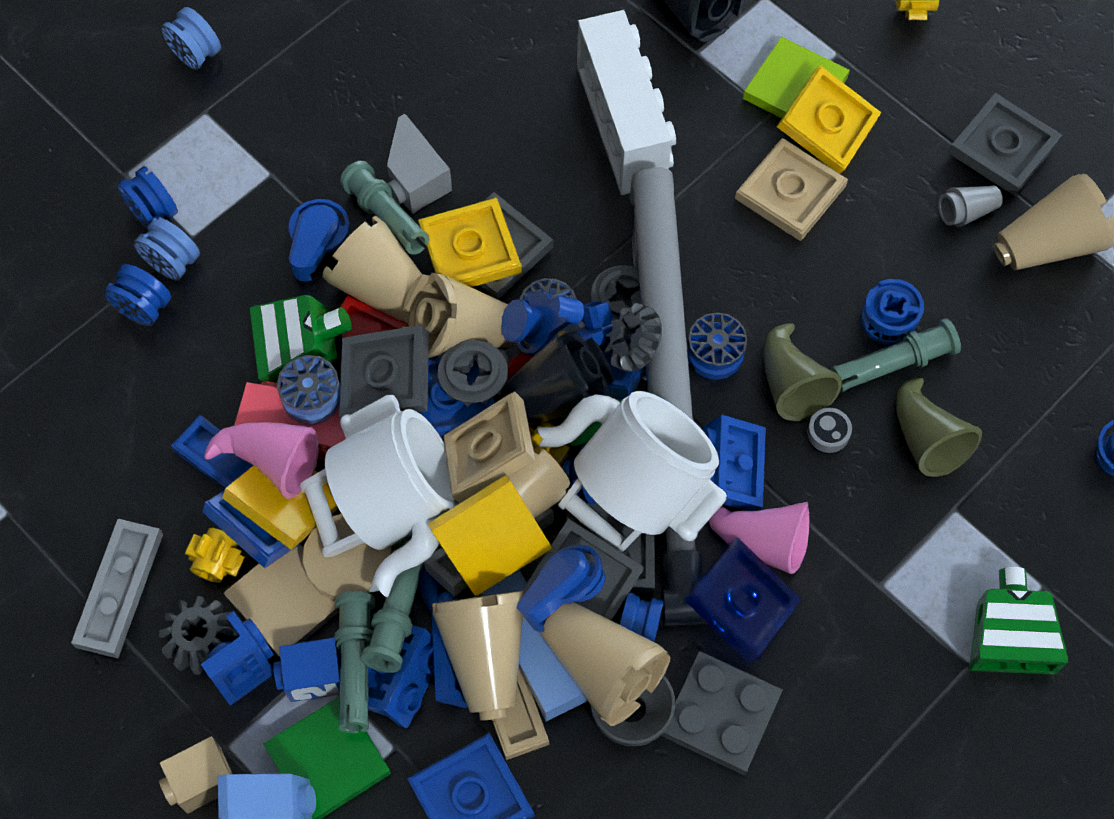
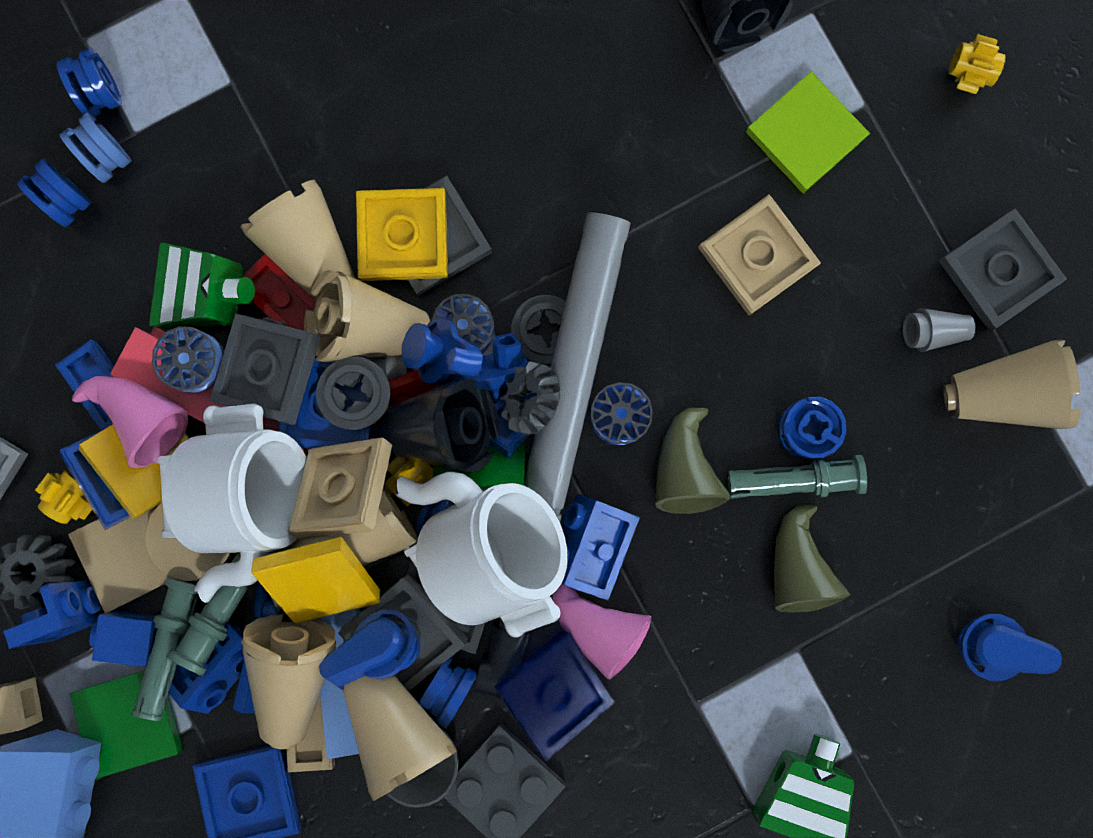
camera: 20 degrees right, 20 degrees up
blue piece [288,199,350,282] -> none
sand green pin [340,161,429,255] -> none
light grey slope [387,114,452,214] -> none
white brick [577,10,676,195] -> none
yellow tile [777,65,881,174] -> none
light grey tile [807,408,852,453] -> none

